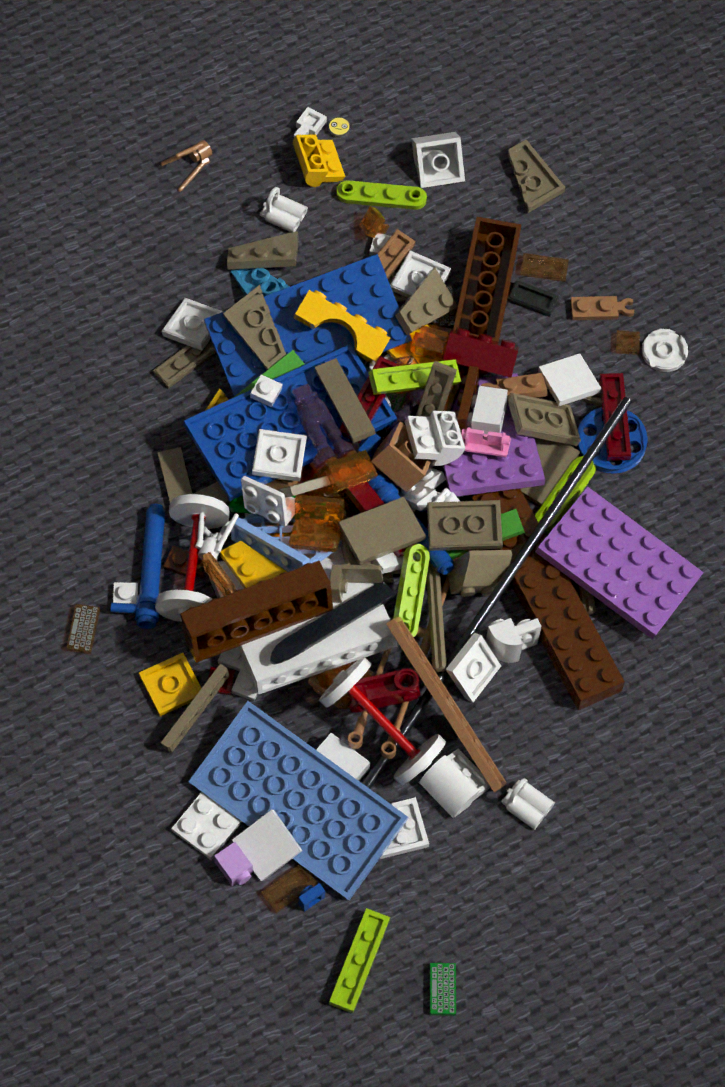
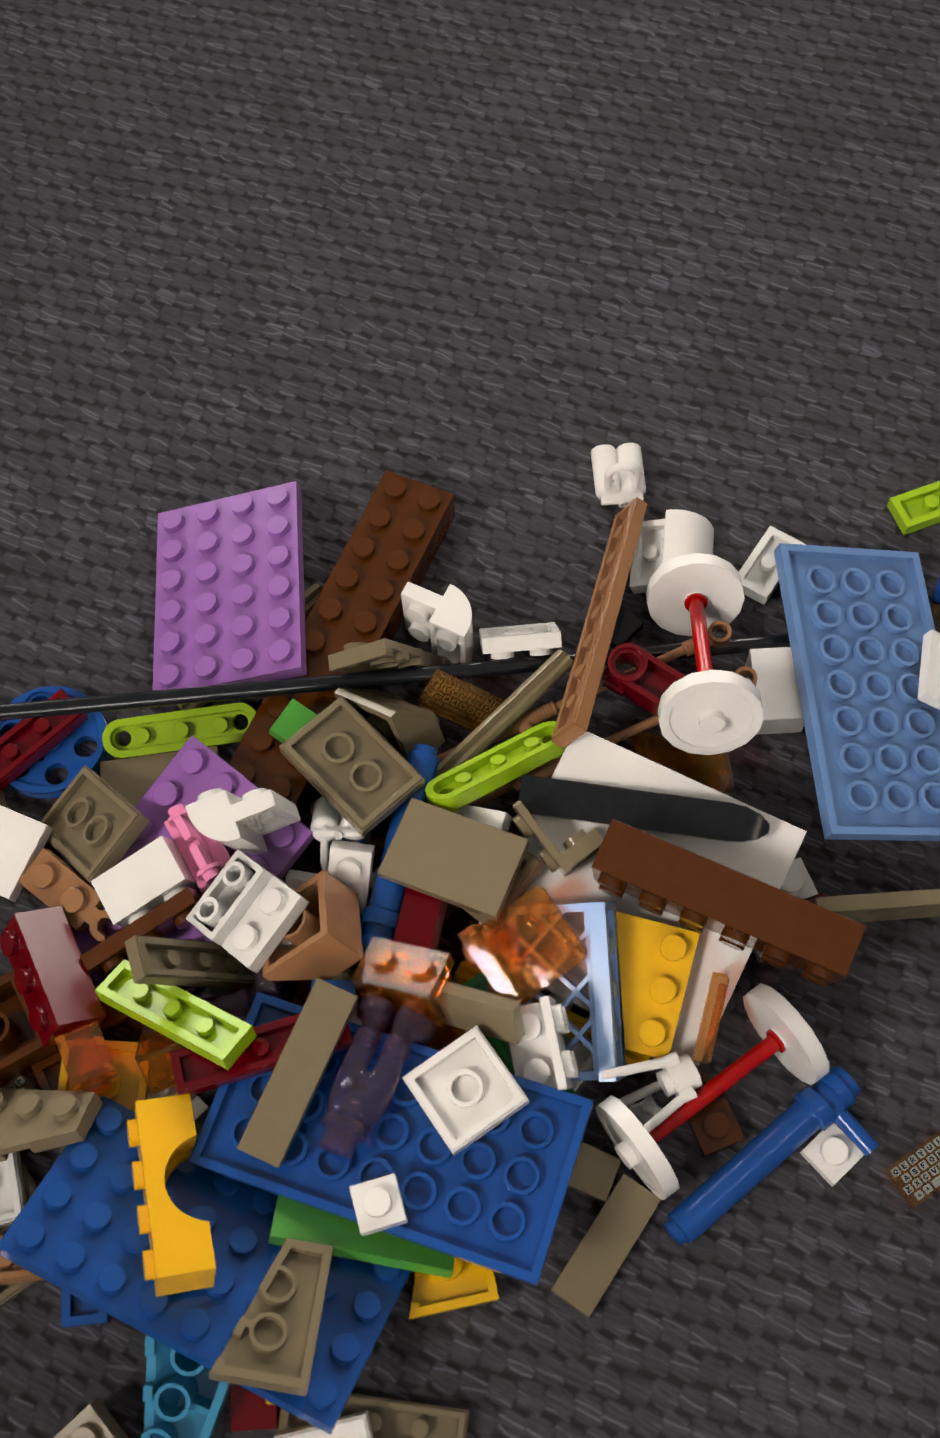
camera: 125 degrees left, 0 degrees up
yellow tile [139,653,202,716] -> none
tile [430,963,456,1016] -> none
none -> white brick [185,788,301,854]
none -> dark tan wing [328,638,440,673]
none -> clear orange tile [417,669,505,731]

